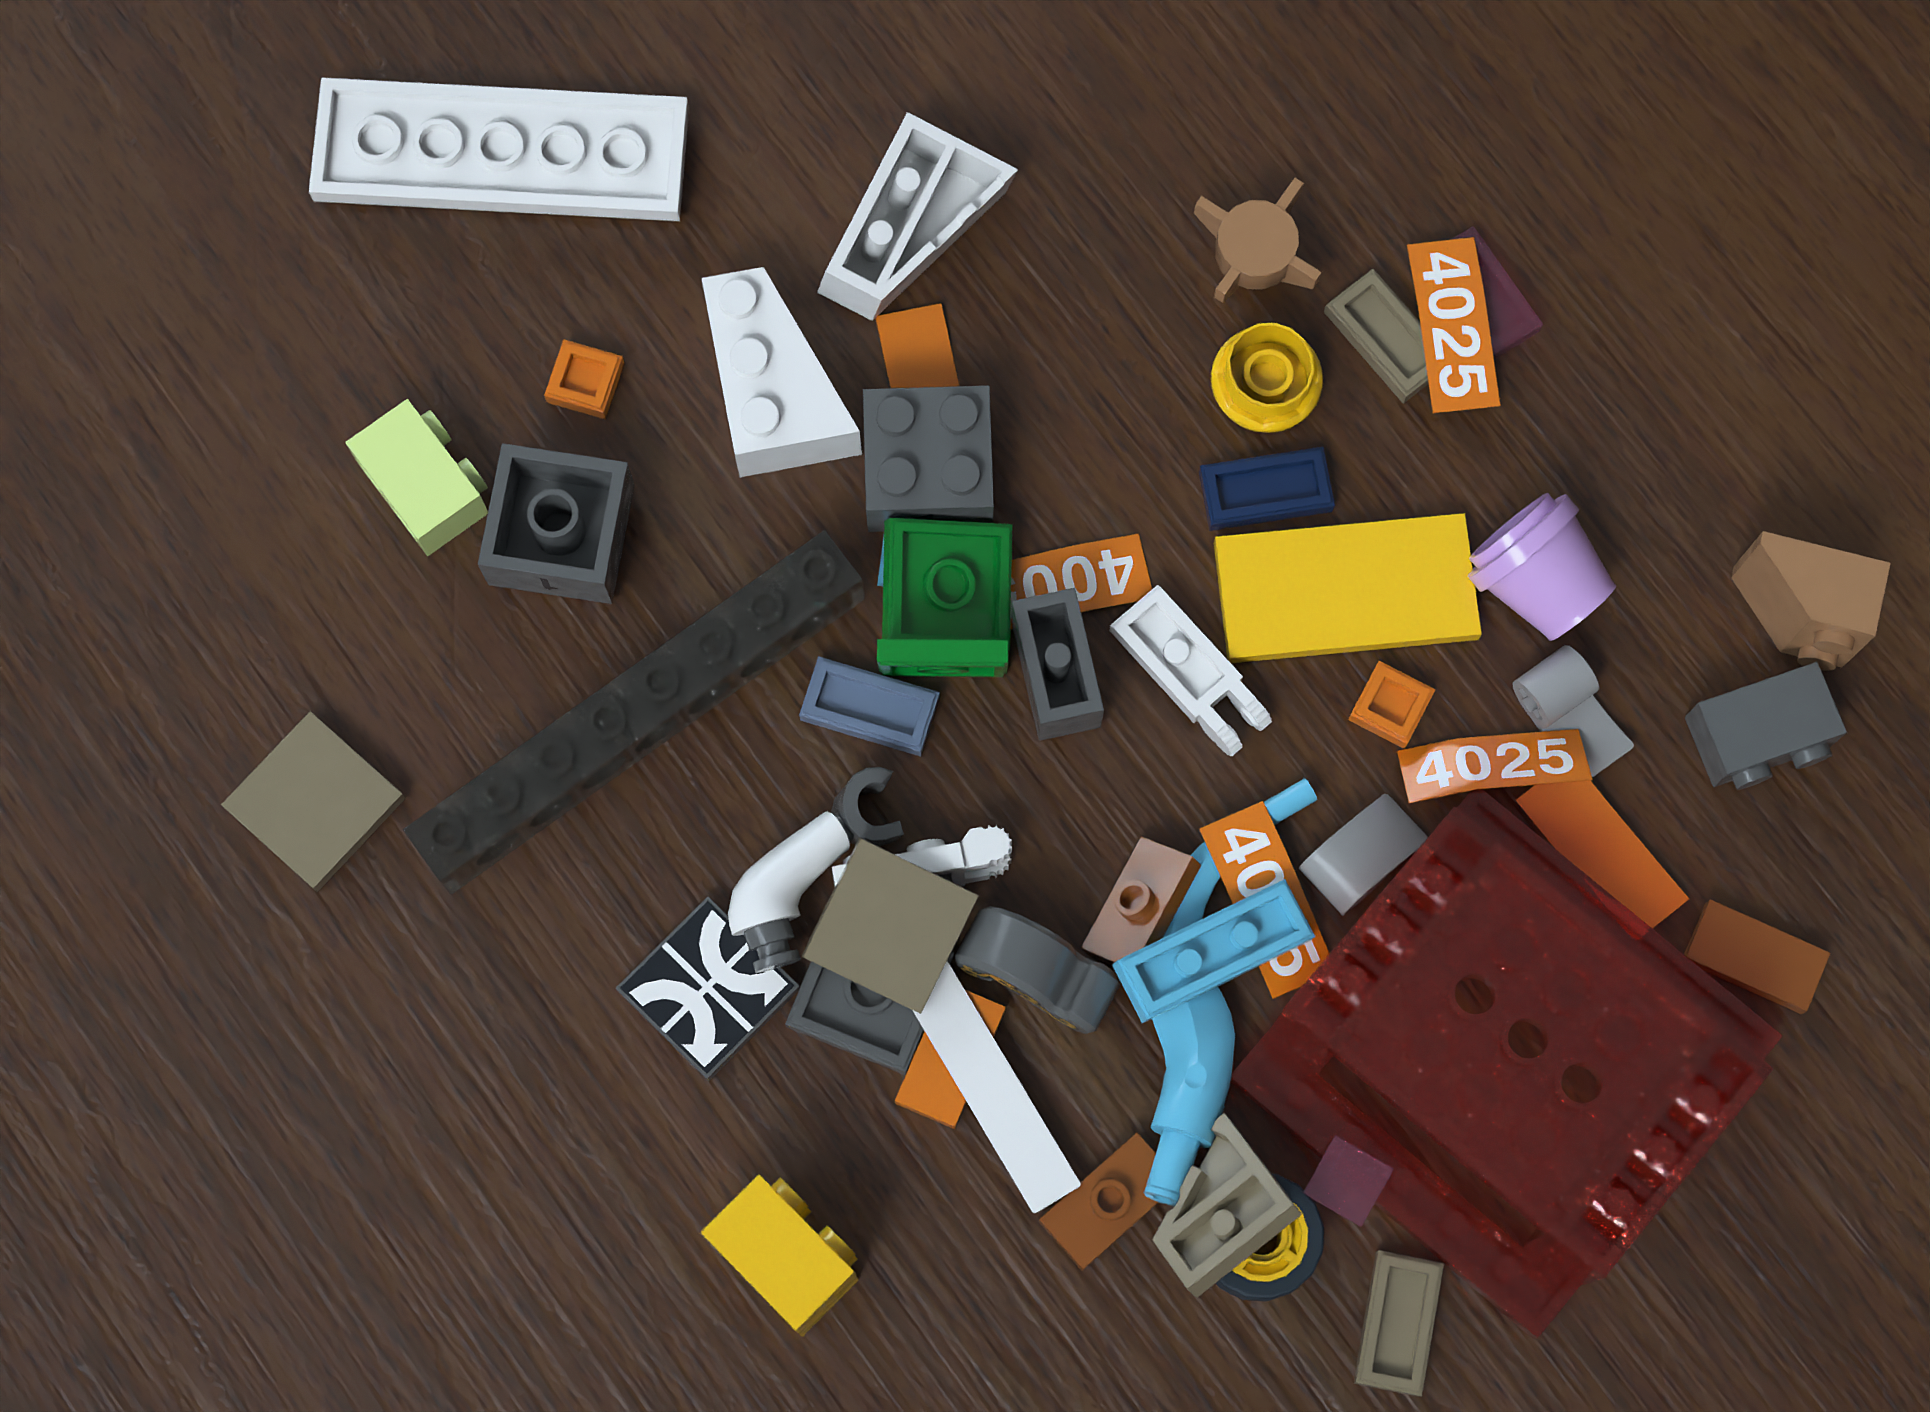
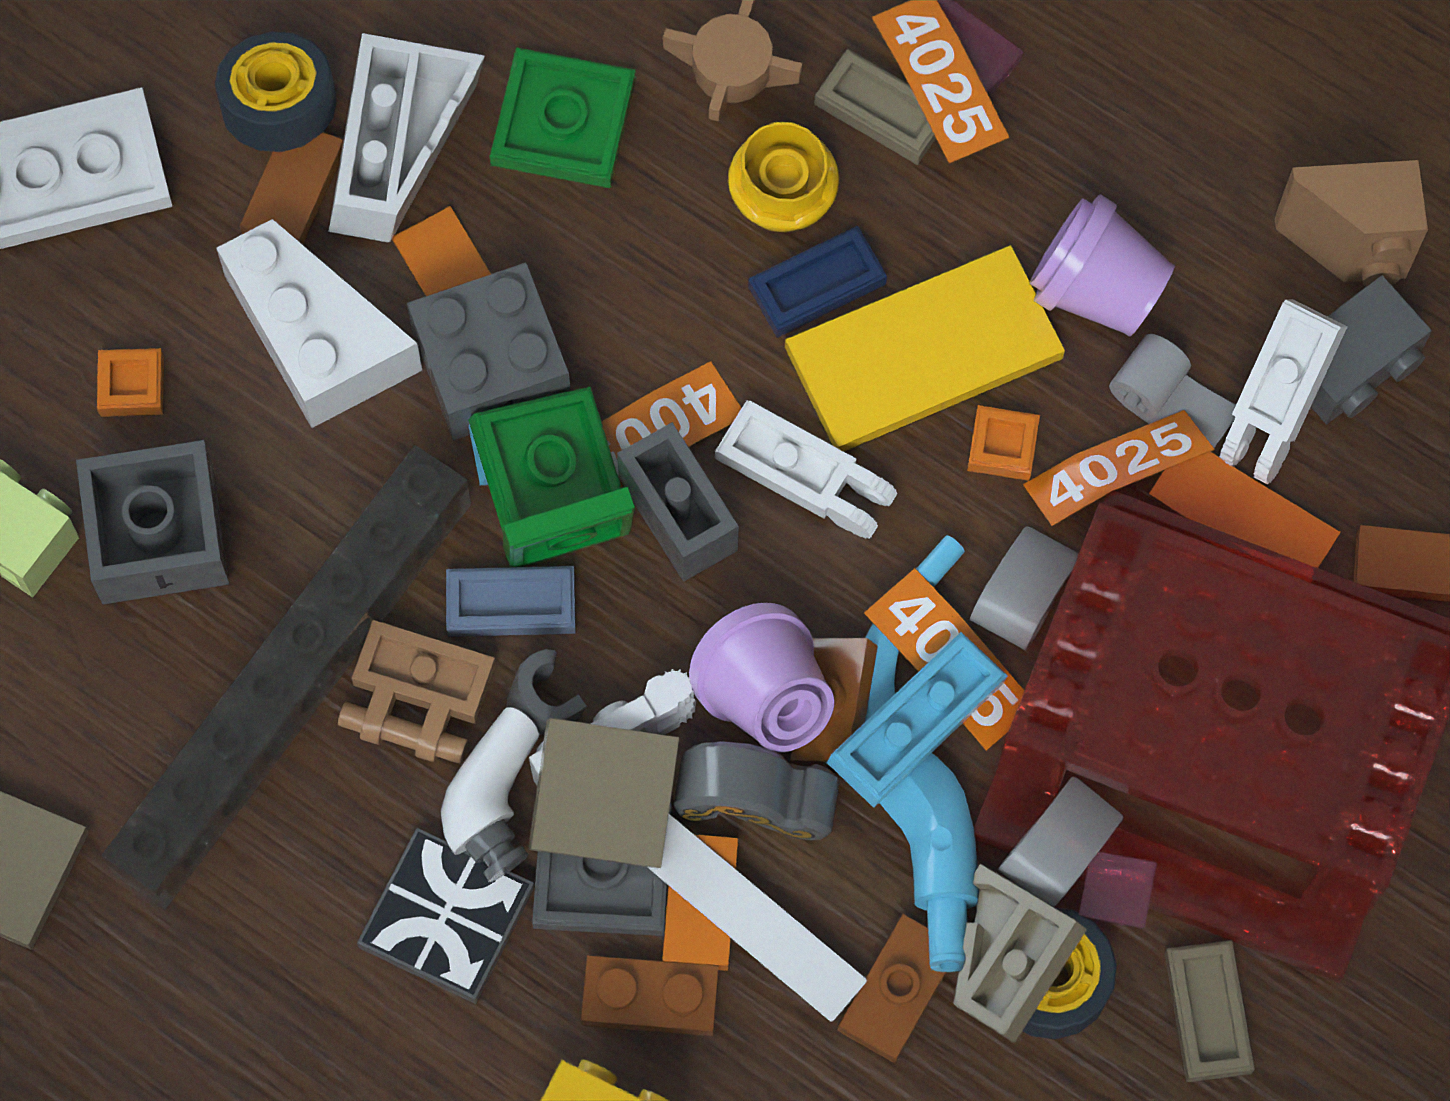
camera: 20 degrees left, 5 degrees down
none -> black wheel [215,32,337,152]
none -> dark orange tile [239,132,344,245]
none -> medium nougat plate [338,620,496,764]
none -> green tile [490,47,636,188]
none -> dark orange plate [581,956,719,1036]
none -> lavender piece [689,603,834,752]
none -> light grey panel [997,777,1123,907]
none -> white hinge [1219,299,1348,485]

